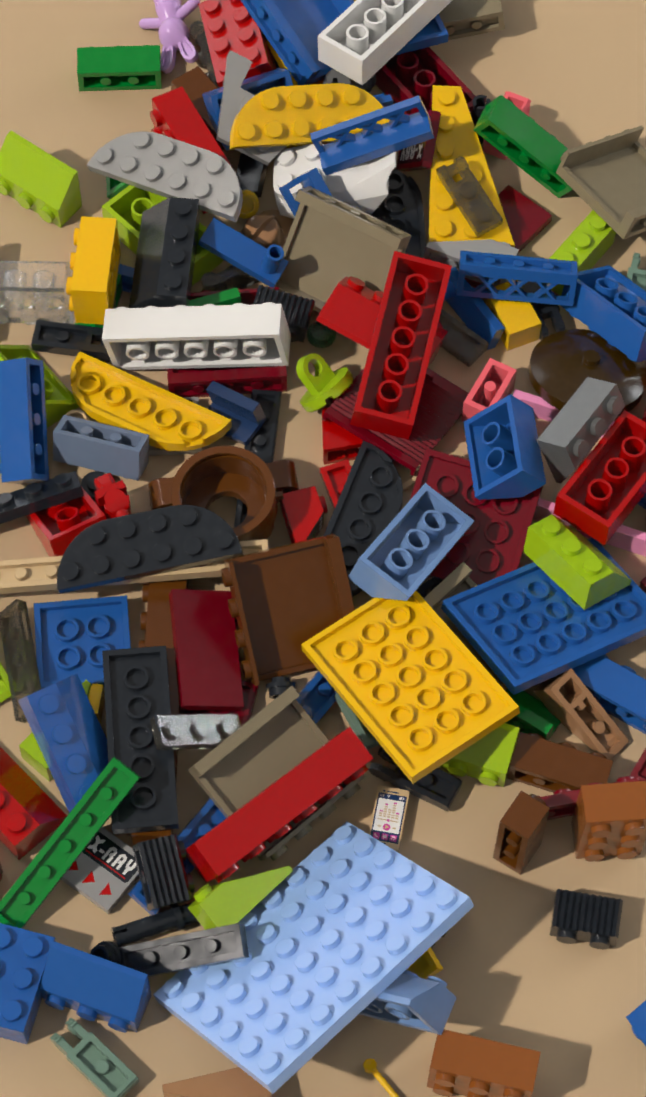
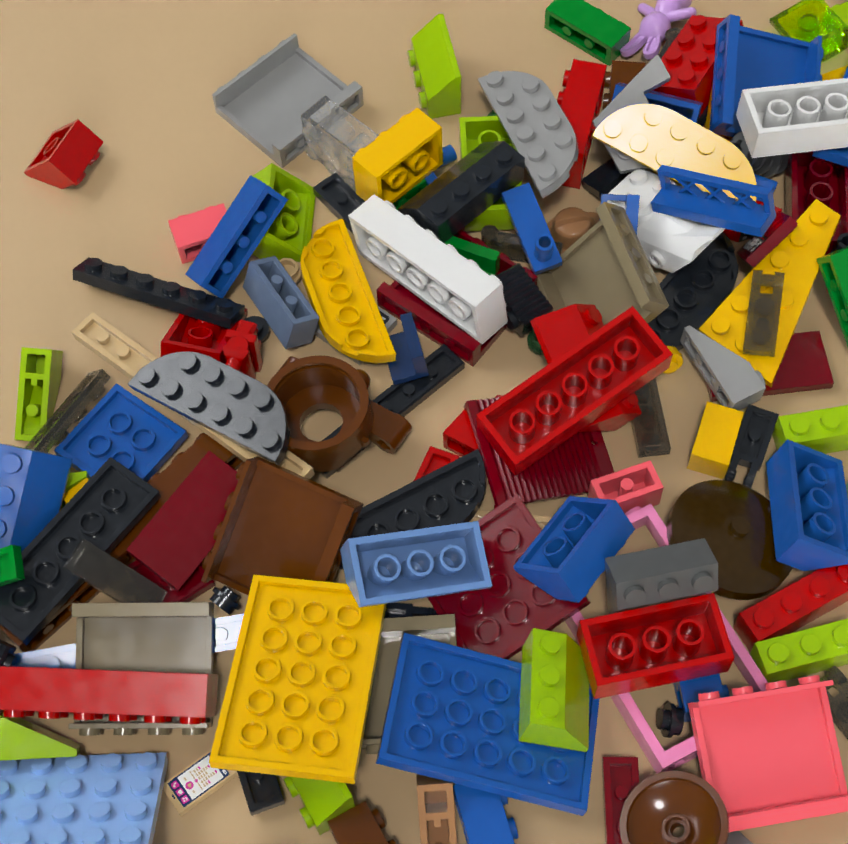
camera: 45 degrees right, 0 degrees up
yellow plate [239,190,259,219] -> none
red slope [280,486,328,544] -> none
lime tile [296,353,354,412] -> none
blue piece [444,267,505,350] -> none
blue fence [456,251,578,306] -> none
green panel [506,688,561,741] -> none

